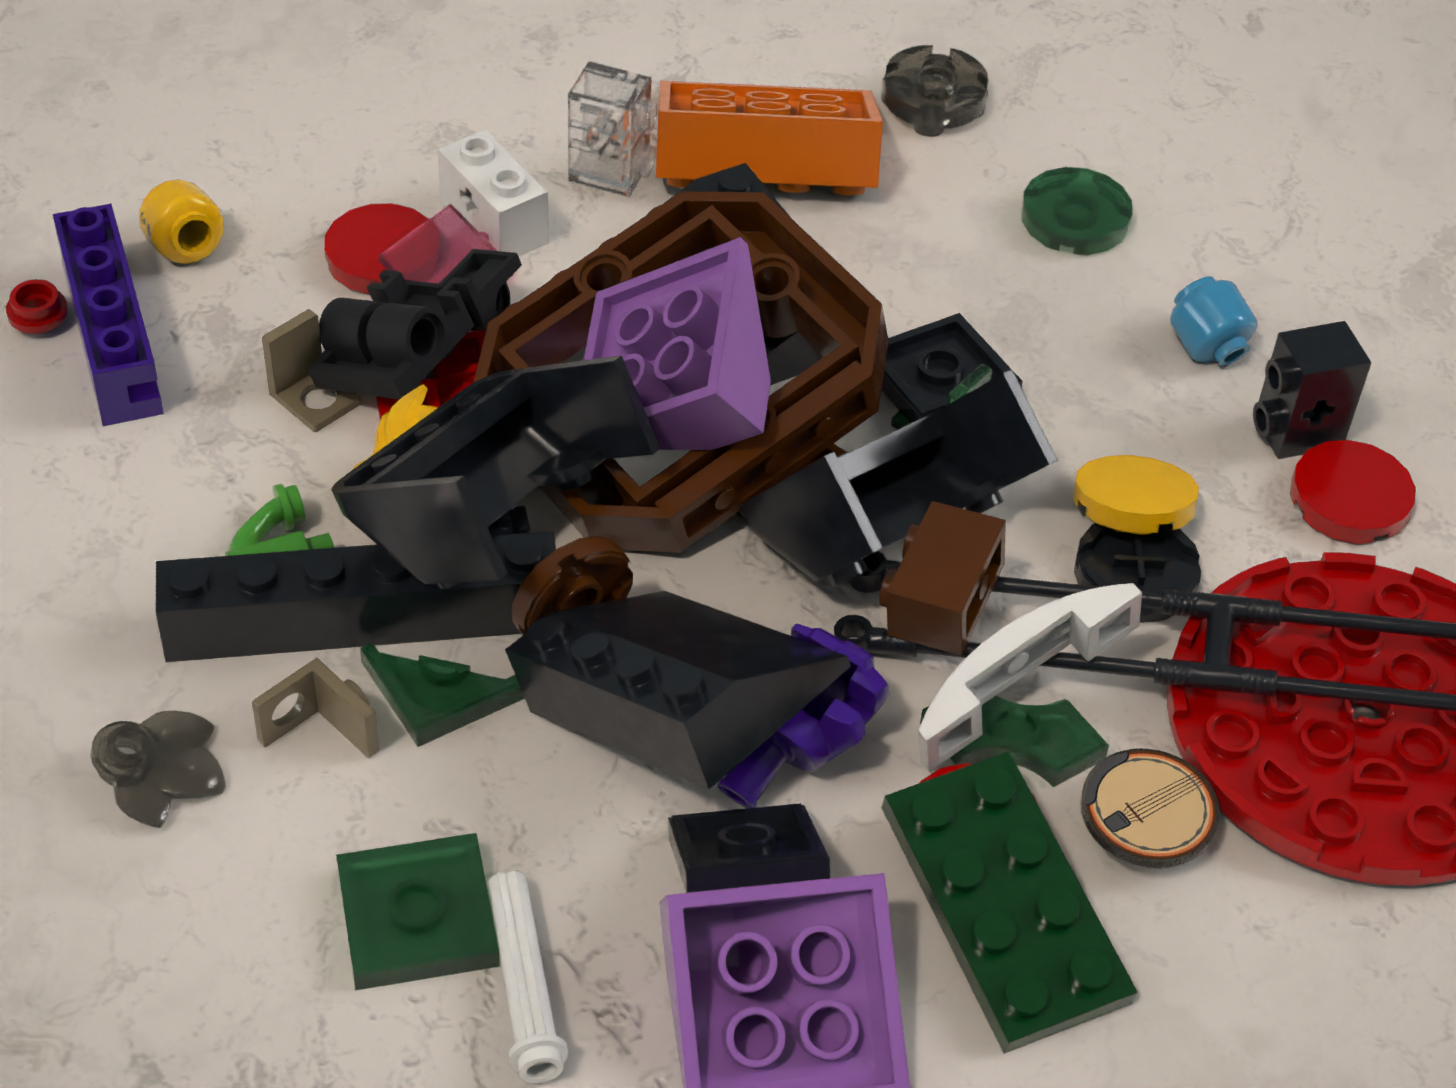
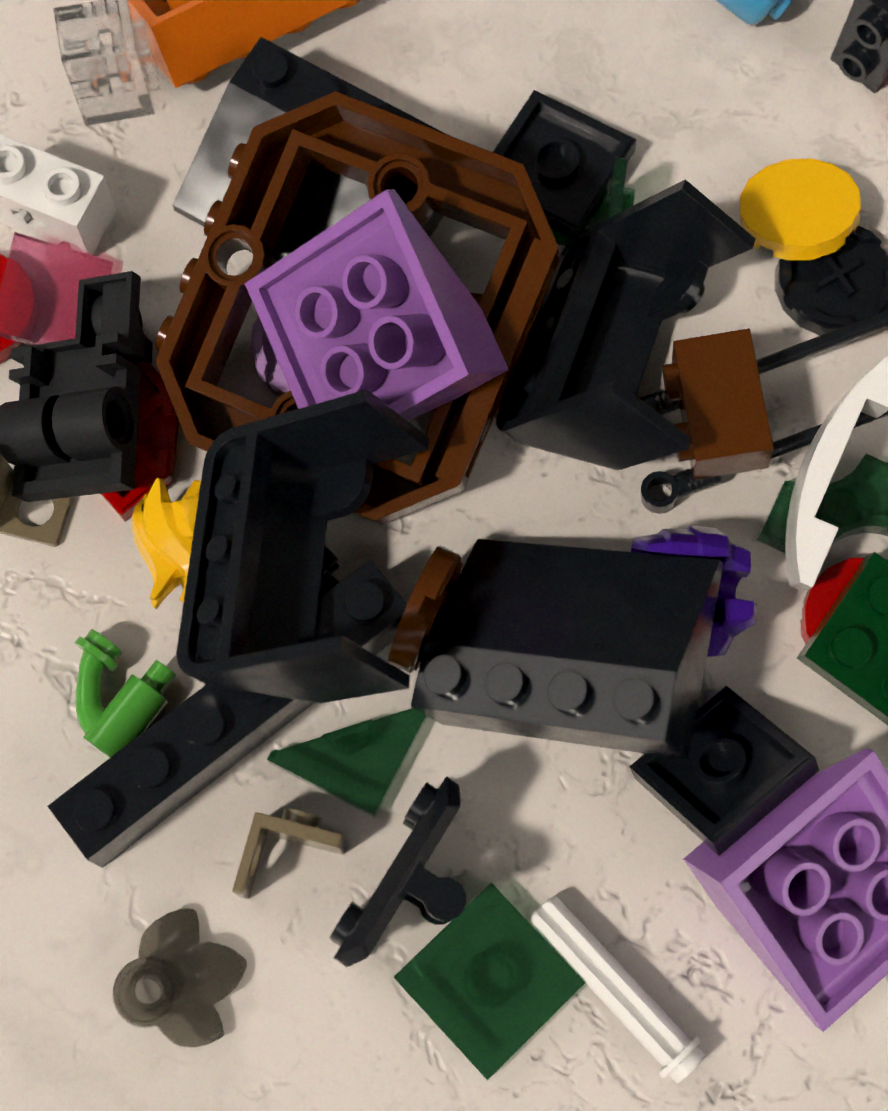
camera: 30 degrees left, 25 degrees up
none -> black shield [329,776,466,967]

